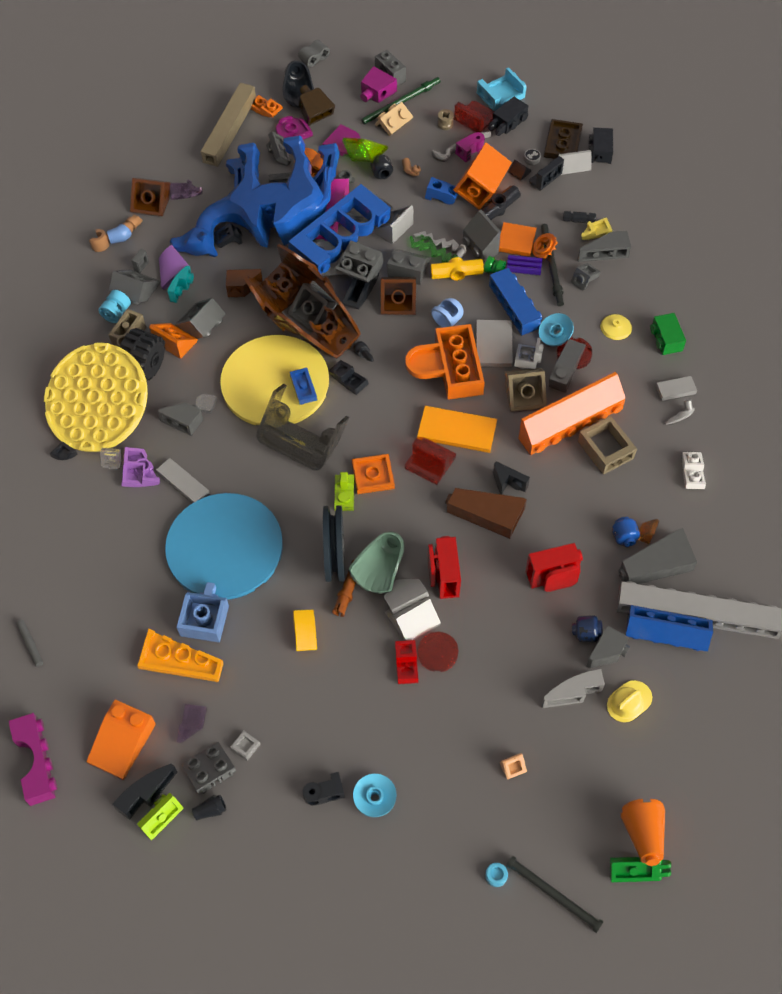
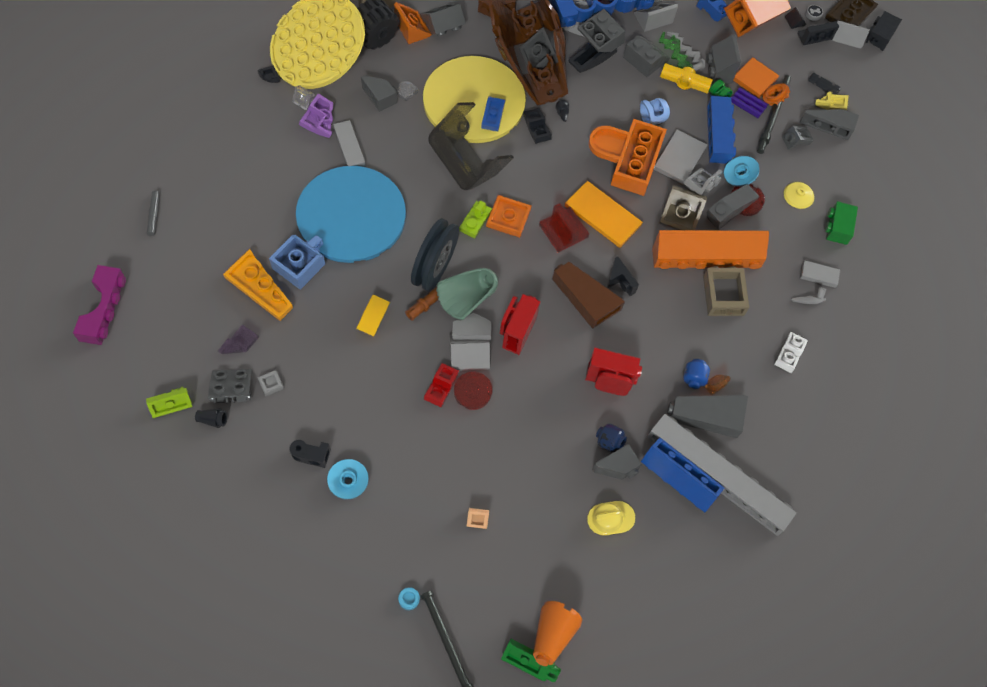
camera: 20 degrees right, 5 degrees up
orange slope [86,699,156,780] -> none
black slope [112,764,178,820] -> none
reddish brown slope [381,277,416,315] -> none
black piece [480,185,521,220] -> none
light grey slope [542,669,605,708] -> none

